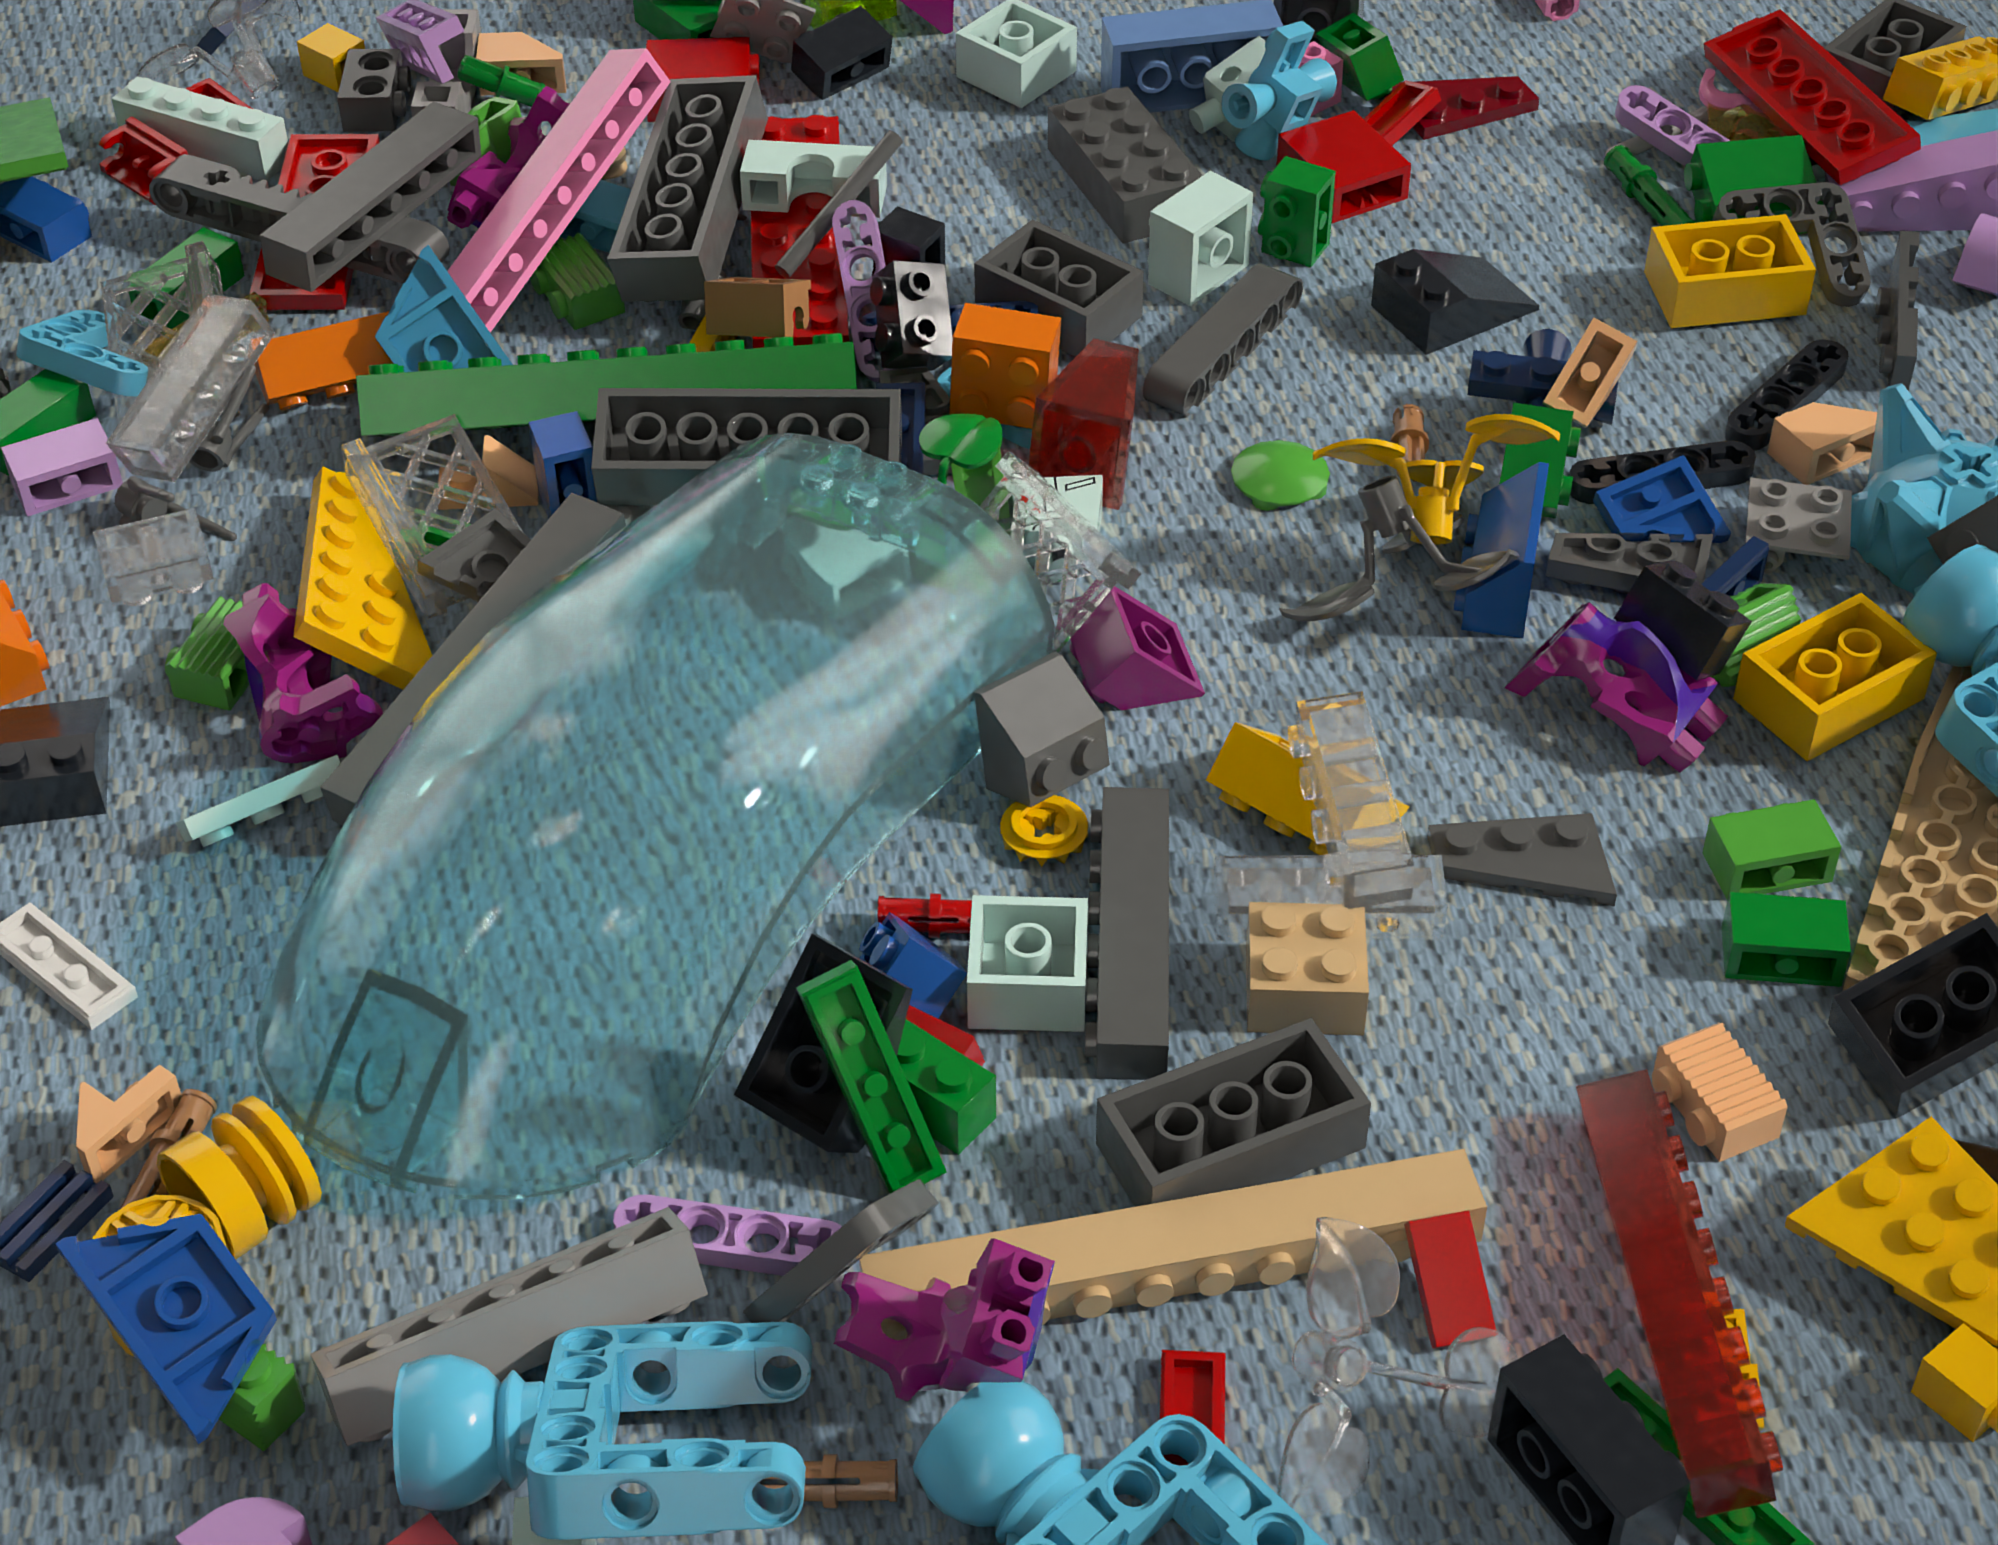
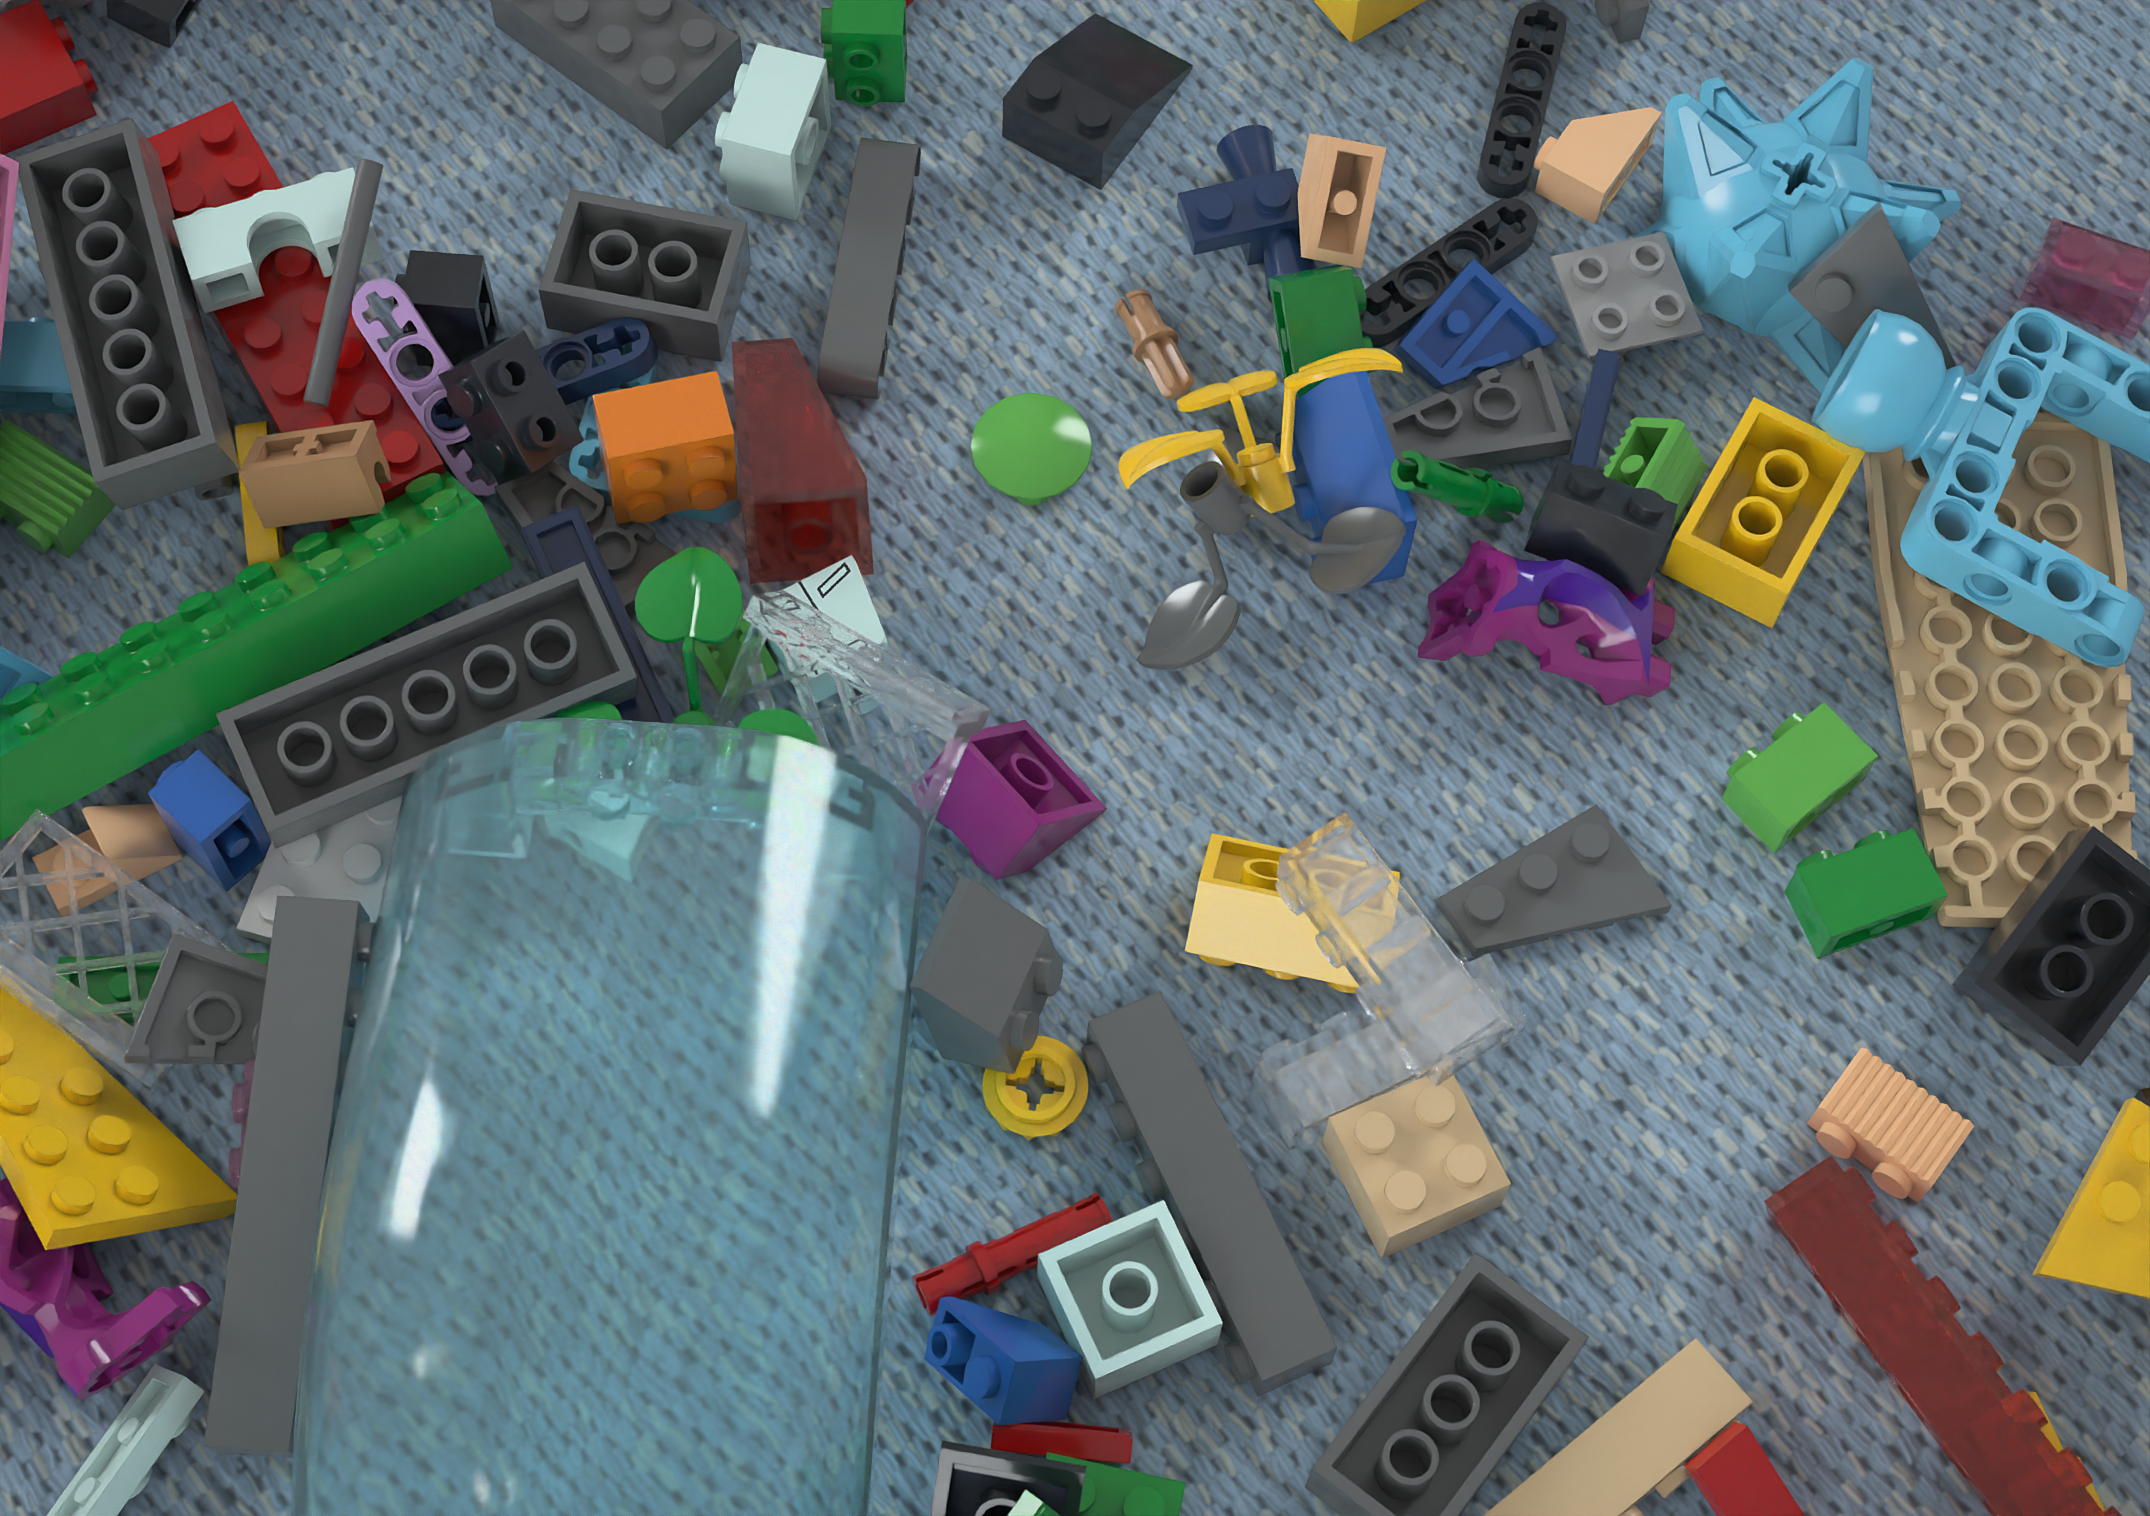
camera: 30 degrees left, 20 degrees up
none -> green pin [1391,450,1524,523]

